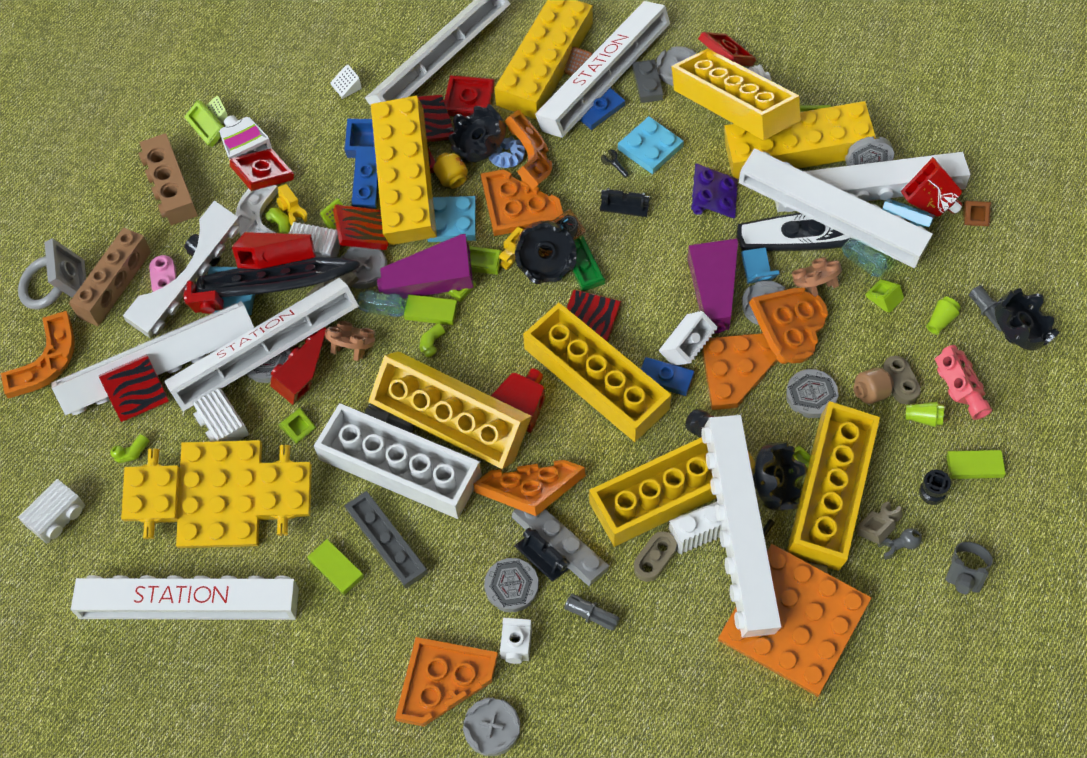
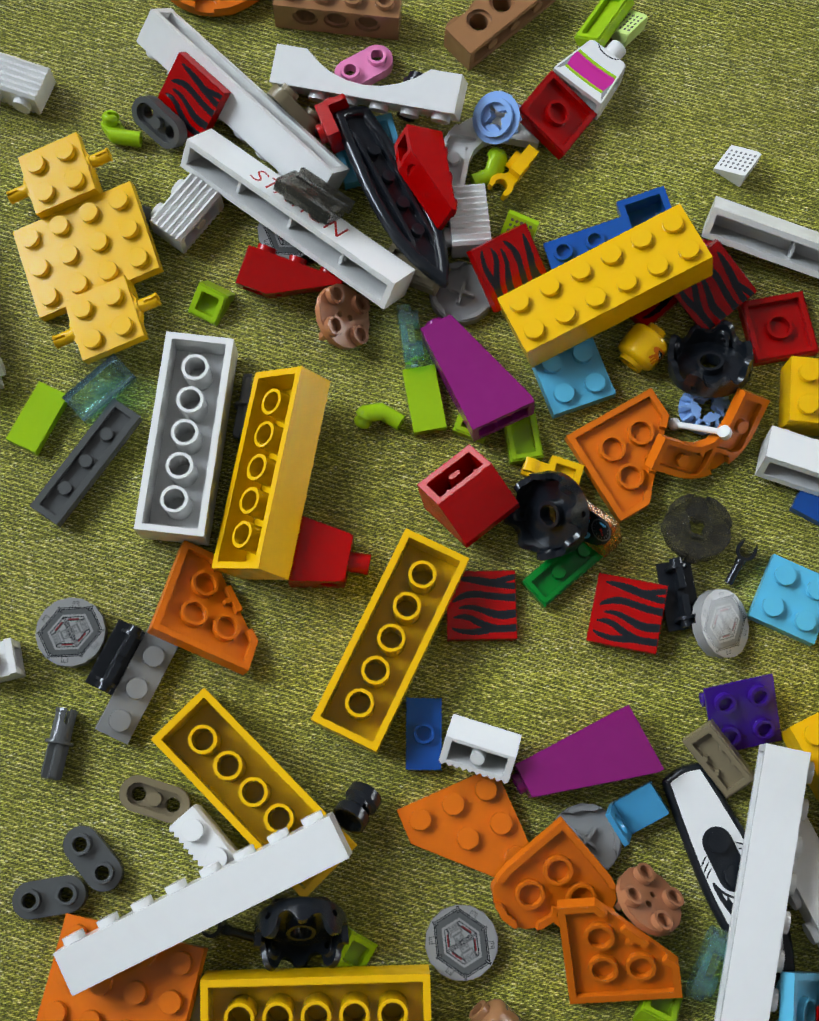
camera: 65 degrees right, 15 degrees up
none -> dark grey plate [12,875,89,920]
none -> clear light blue brick [62,353,137,424]
none -> dark grey plate [63,826,125,892]
none -> dark grey plate [132,95,187,149]
none -> dark tan plate [267,83,320,137]
none -> clear smoke plate [273,167,355,225]
none -> red slope [417,444,520,548]
none -> light blue gear [473,91,523,145]
none -> orange plate [557,897,683,1004]
none -> red tile [586,573,668,655]
none -> clear smoke plate [660,494,732,564]
none -> white hinge [667,418,733,440]
none -> dark tan plate [682,719,755,799]
none -> light grey tile [692,589,749,659]

